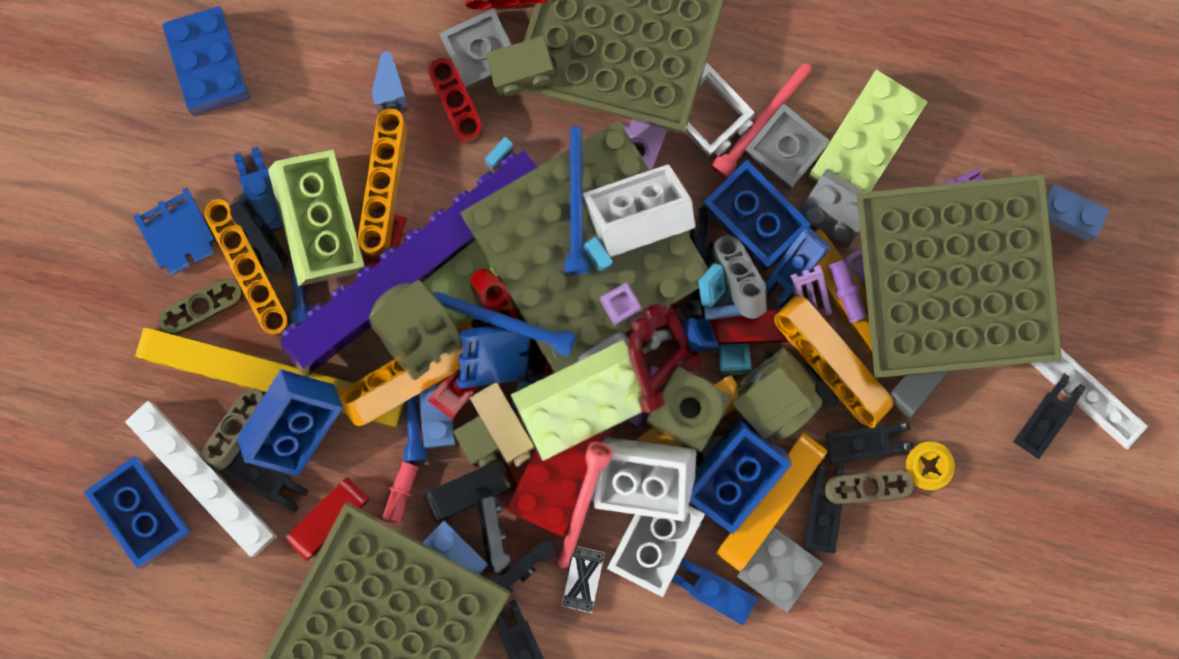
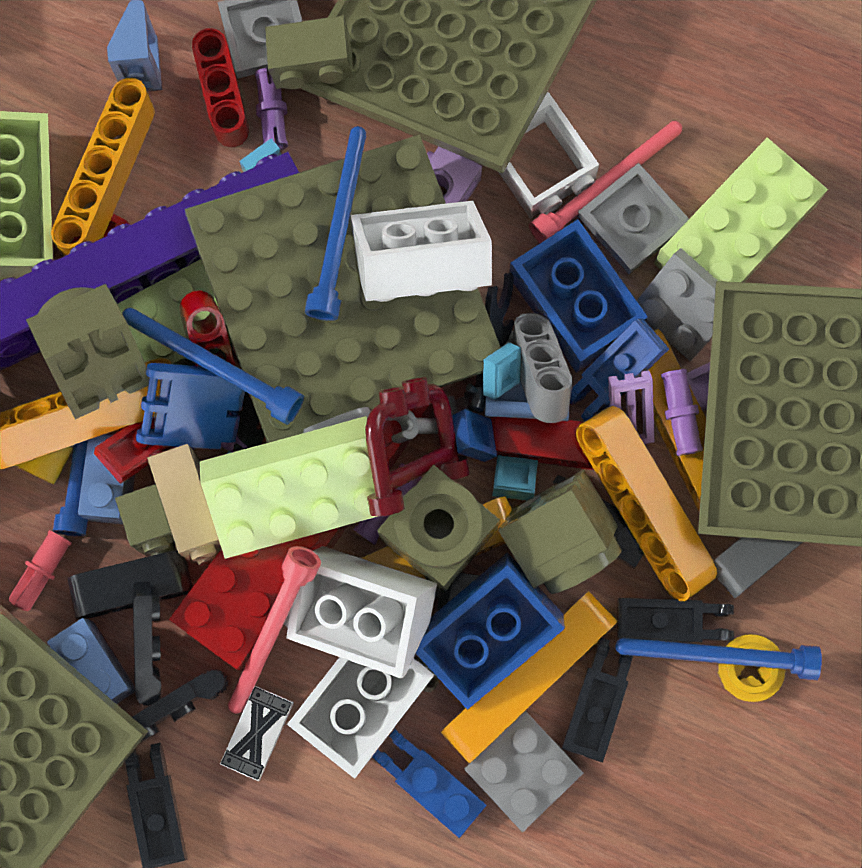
camera: 15 degrees right, 5 degrees down
medium azure tile [583,236,613,272] -> none
lavender tile [599,282,642,325] -> none
dark tan beam [825,470,914,504] -> none
none -> medium lavender pin [255,68,288,150]
none -> blue piece [615,638,822,680]

